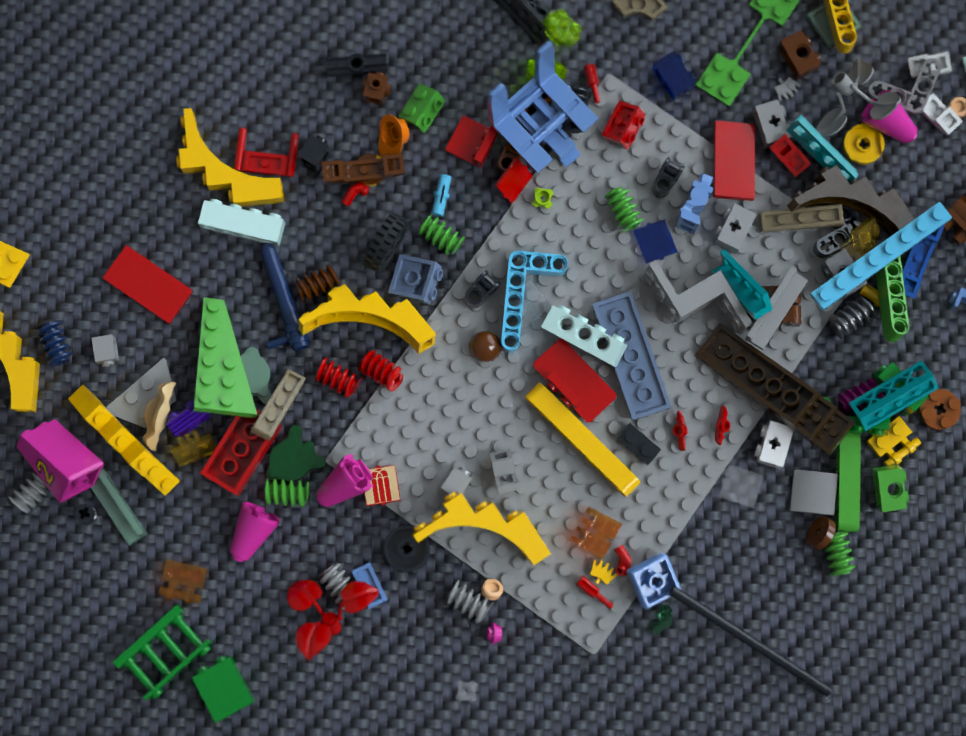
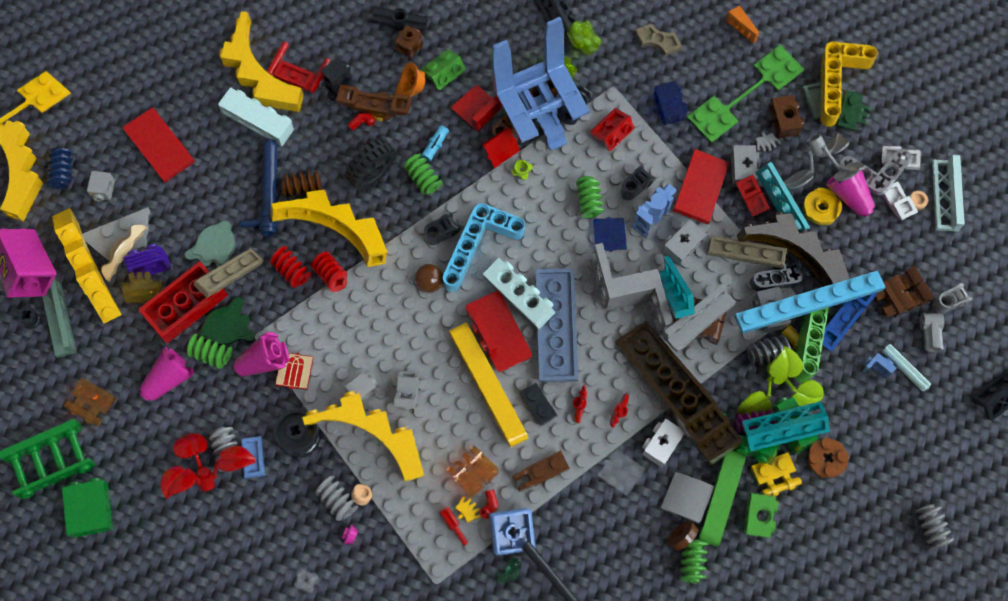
camera: 20 degrees right, 10 degrees down
bright green wing [193,297,257,418] -> none
sand blue plate [388,254,443,305] -> none
red axle [583,64,600,104] -> none
clear yellow hinge [851,217,880,257] -> none
none -> reddish brown hinge [512,451,570,492]
none -> lime plant [737,346,824,416]
none -> dark green hinge [835,90,872,131]

